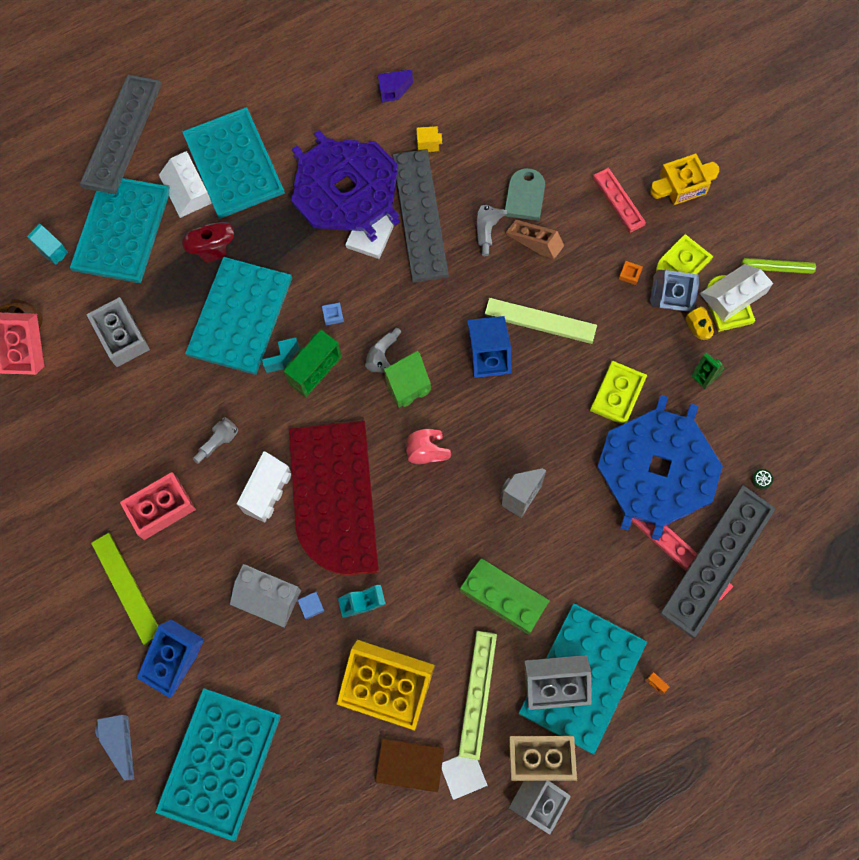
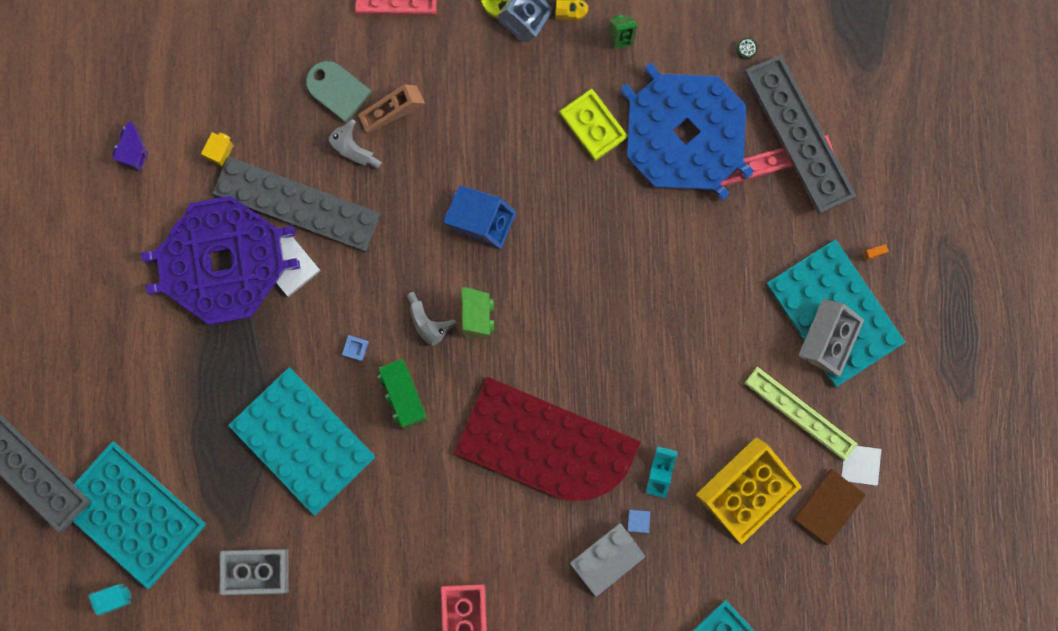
camera: 65 degrees left, 10 degrees up
white slope [159,151,212,218] -> none
dark red piece [181,222,234,263] -> none
teal plate [182,107,285,219] -> none
light grey animal [193,417,238,464] -> none
white slope [237,452,291,522] -> none
teal slope [262,338,299,373] -> none
coral helmet [406,429,451,464] -> none
bright green slope [460,558,550,635] -> none
yellowish green tile [485,298,597,344] -> none
light grey slope [501,468,546,518] -> none
tan slope [509,736,577,781] -> none
light grey slope [509,781,571,834] -> none
orange tile [619,261,643,285] -> none

